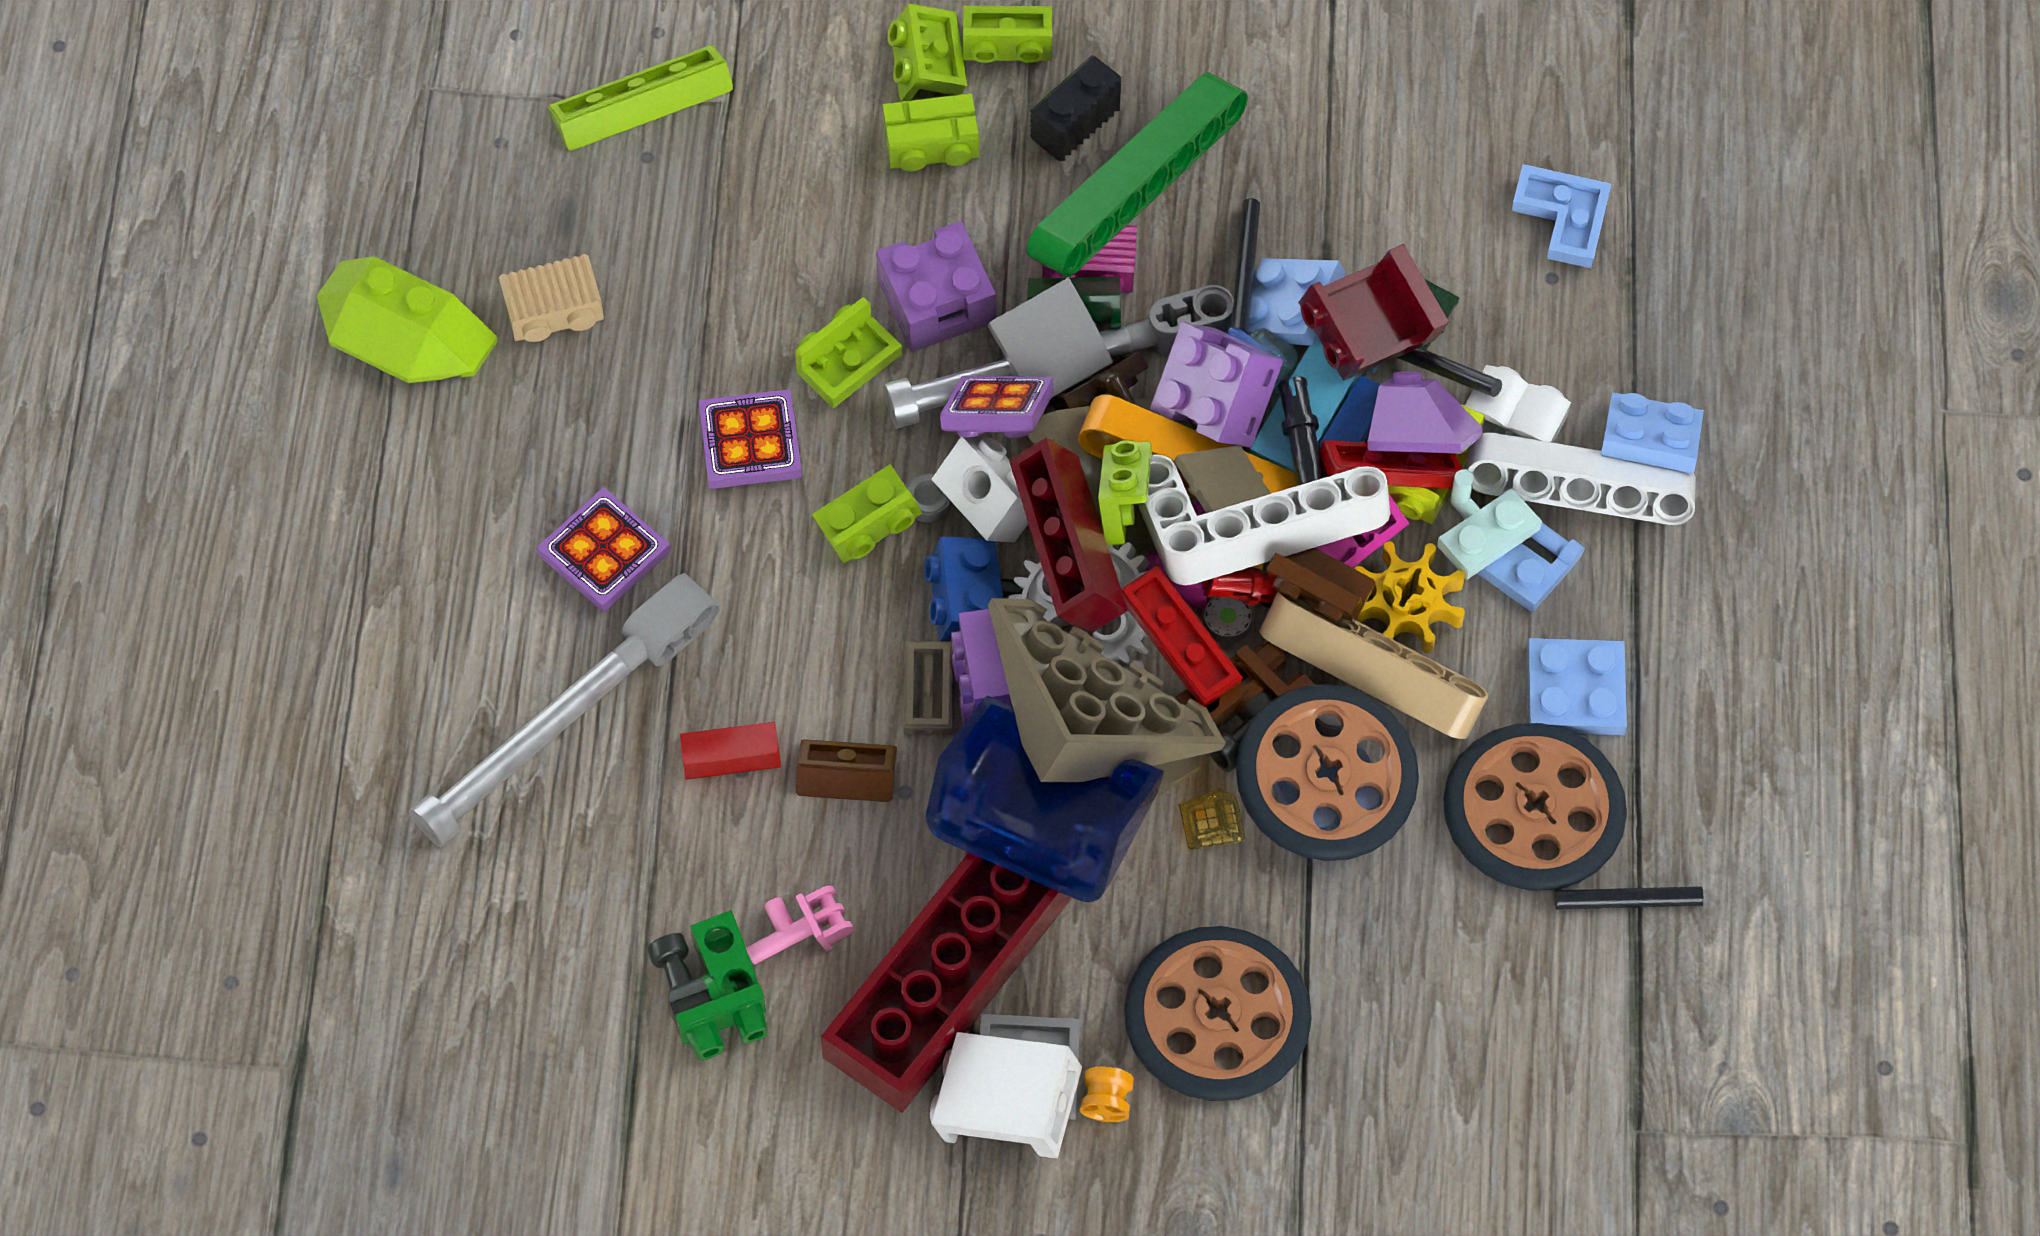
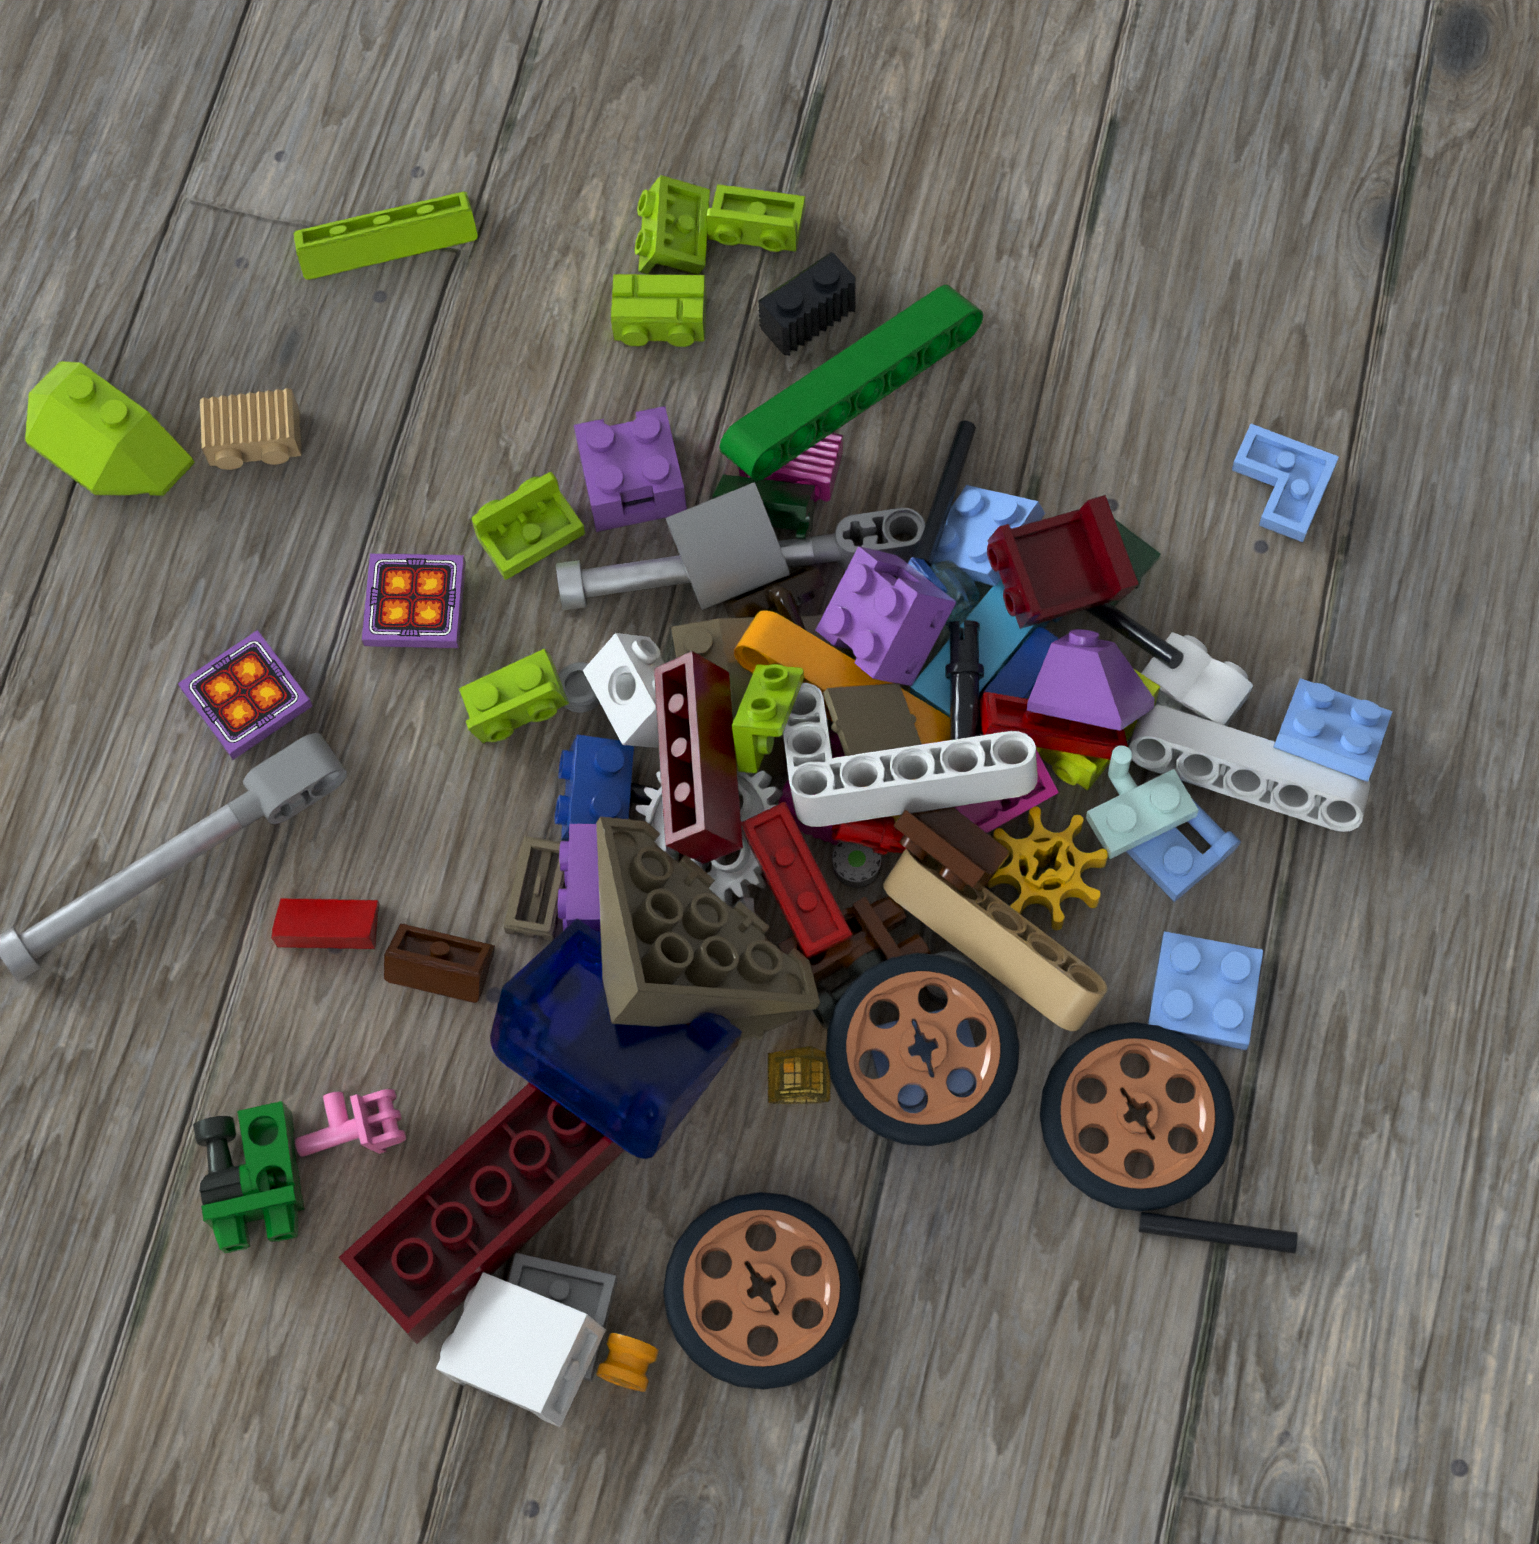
camera: 15 degrees right, 5 degrees up
tile [940,376,1054,438] -> none

